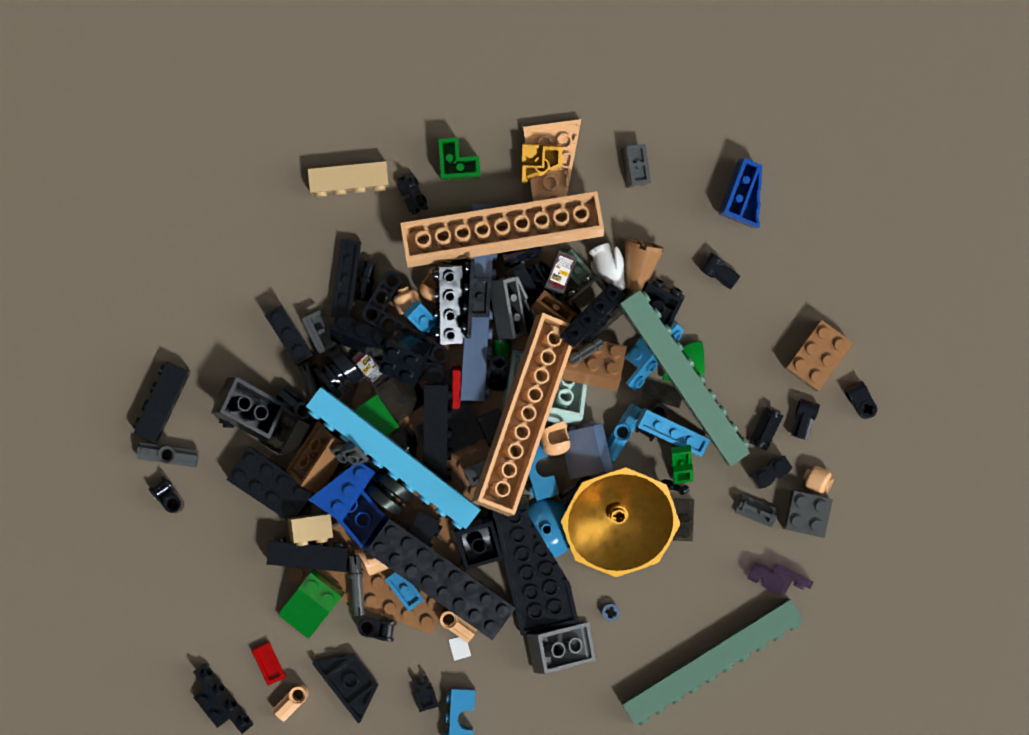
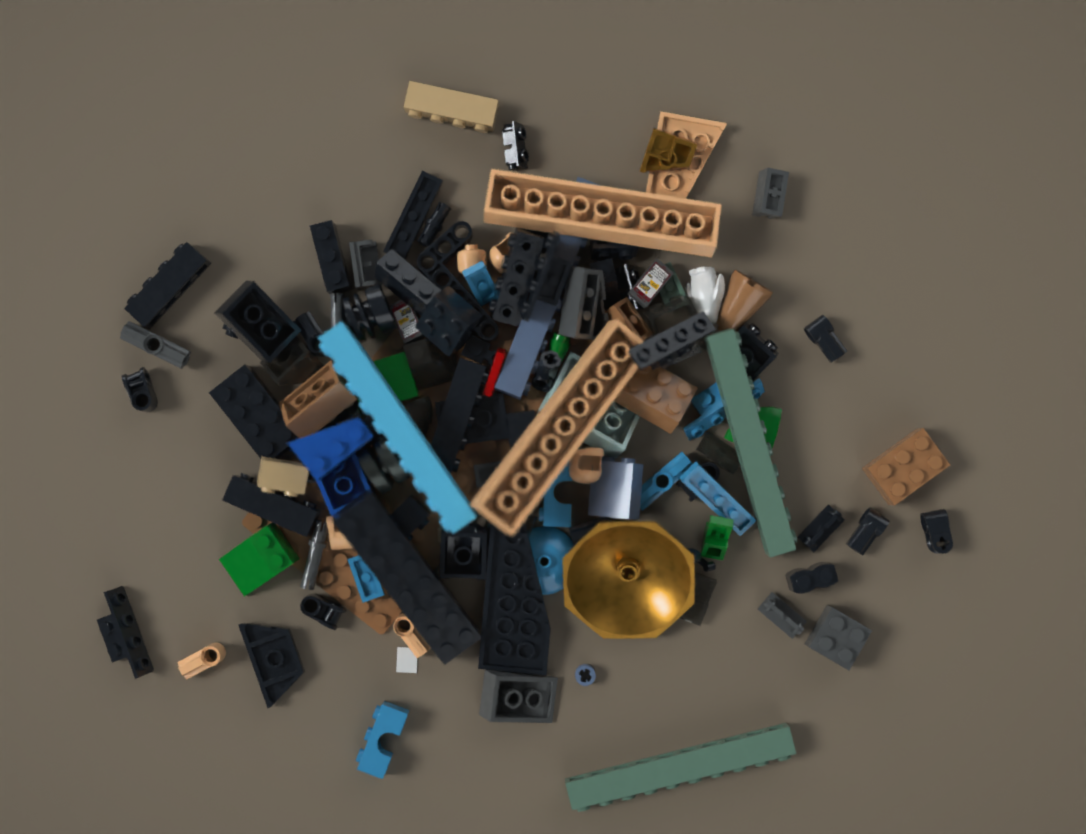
camera: 20 degrees right, 0 degrees up
red tile [251,641,286,686] -> none
dark grey slope [331,443,369,466] -> none
black plate [413,675,439,712] -> none
green brick [438,138,481,181] -> none
dark grey axle [568,338,604,365] -> none
blue wedge [718,158,762,228] -> none
clear purple plate [747,562,814,594] -> none
light nougat head [803,465,834,494] -> none

